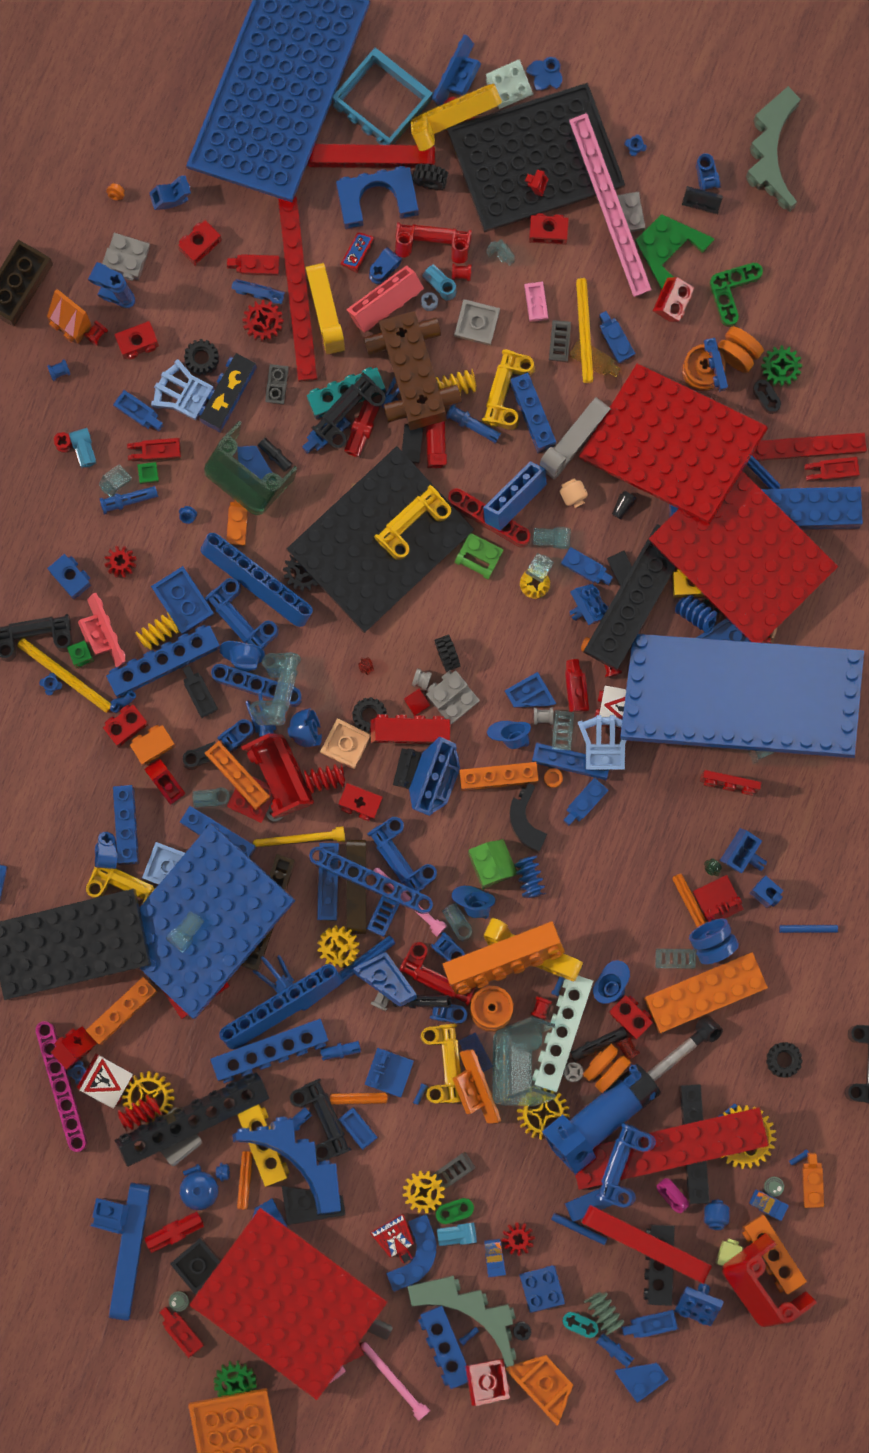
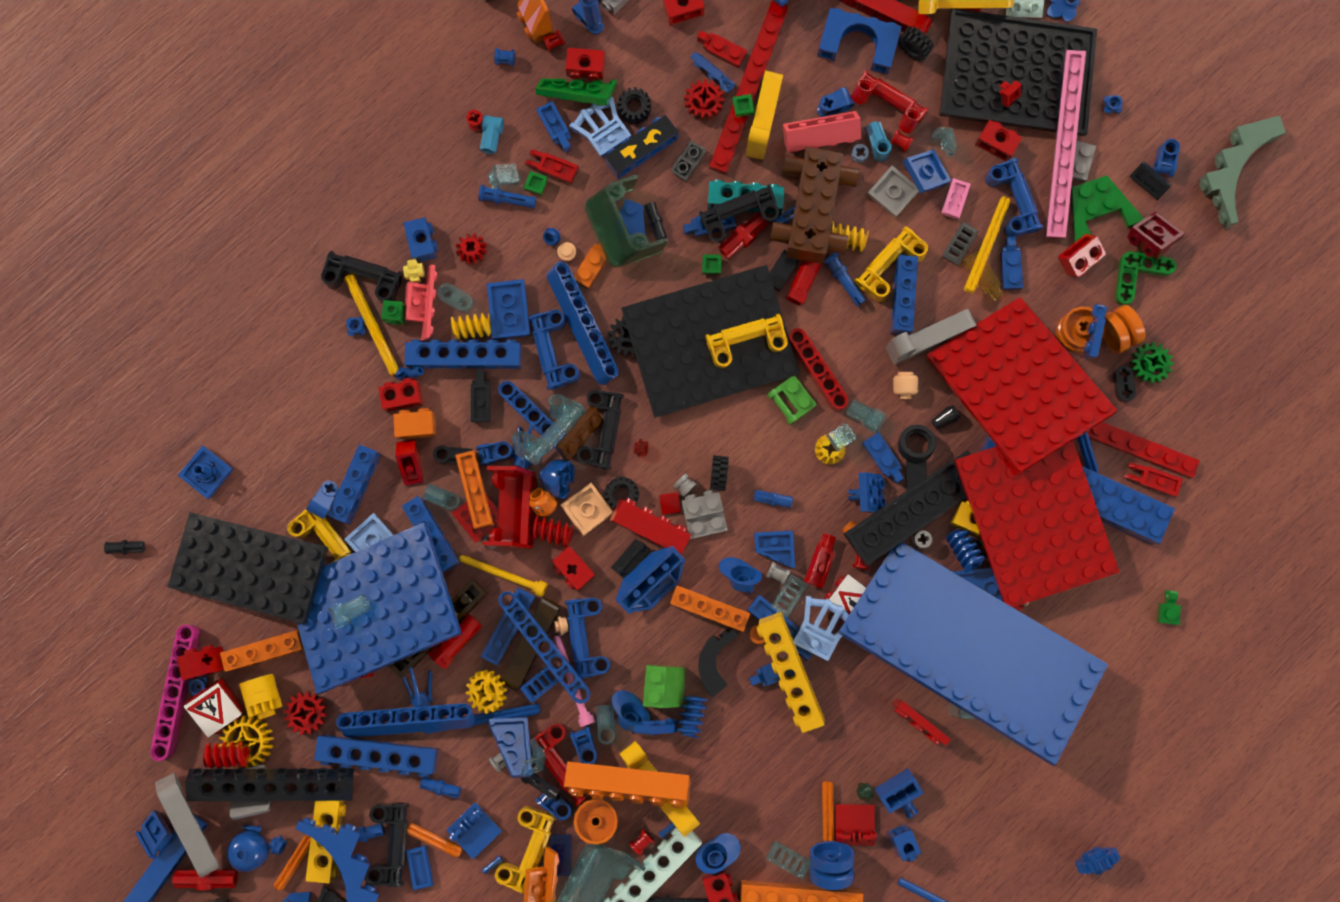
camera: 30 degrees right, 0 degrees up
blue piece [219,641,265,672] -> none
slope [340,232,374,273] -> none
blue brick [483,461,547,531] -> none
none -> light grey beam [155,772,220,878]
none -> yellow gear [239,674,283,720]
none -> red gear [283,691,328,735]
none -> light yellow gear [403,259,425,283]
none -> red piece [428,613,482,670]
none -> clear light blue plate [437,283,473,312]
none -> clear light blue bracket [521,738,546,776]
none -> orange head [529,488,557,516]
none -> green wing [535,78,617,106]
none -> light nougat plate [553,616,568,636]
none -> reddish brown plate [556,406,603,461]
none -> light nougat plate [557,242,576,261]
none -> black piece [577,390,624,470]
none -> blue hinge [634,718,678,735]
none -> green plate [702,254,721,275]
none -> green plate [732,94,754,117]
none -> blue axle [754,490,793,509]
none -> yellow brick [757,611,825,733]
none -> black tyre [898,424,936,463]
none -> blue plate [903,149,951,194]
none -> light grey bush [911,531,932,549]
none -> blue piece [985,158,1044,238]
none -> dark red plate [1127,211,1185,260]

